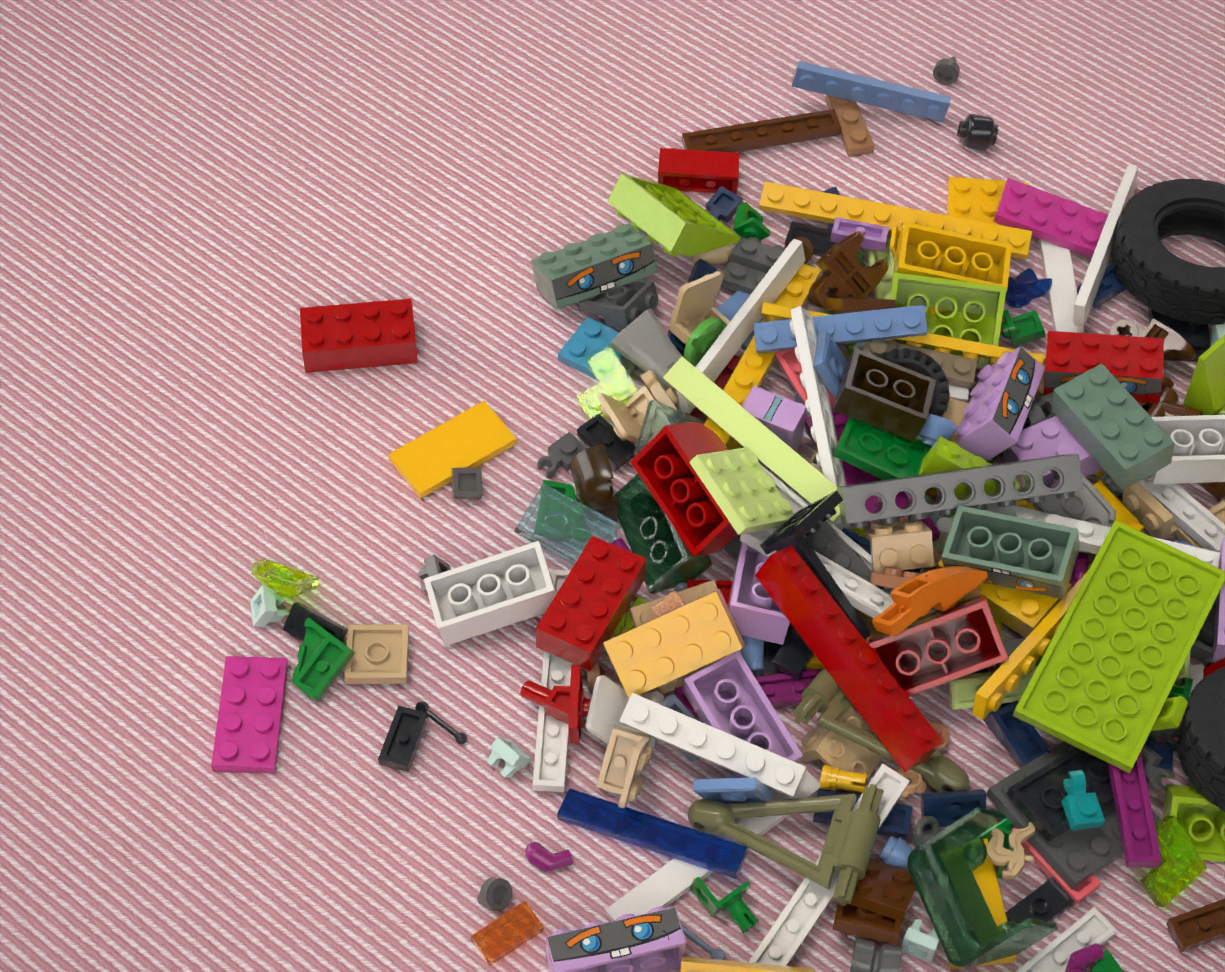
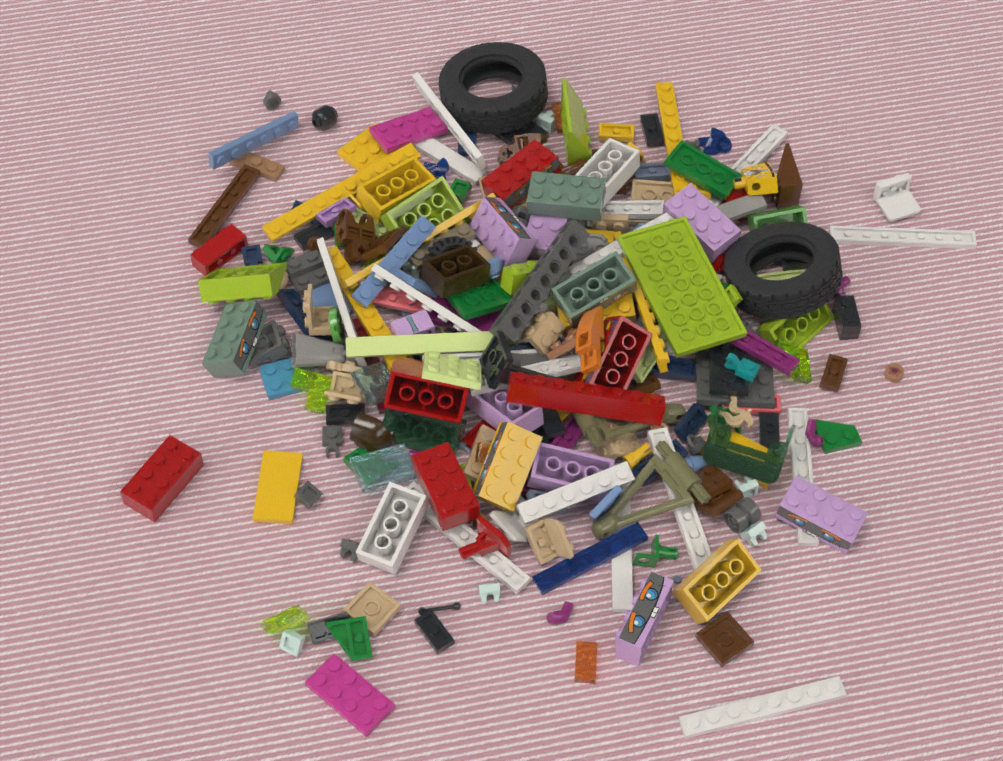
camera: 50 degrees left, 0 degrees up
dark grey tile [477,877,512,911] -> none
none -> reddish brown plate [627,374,661,393]

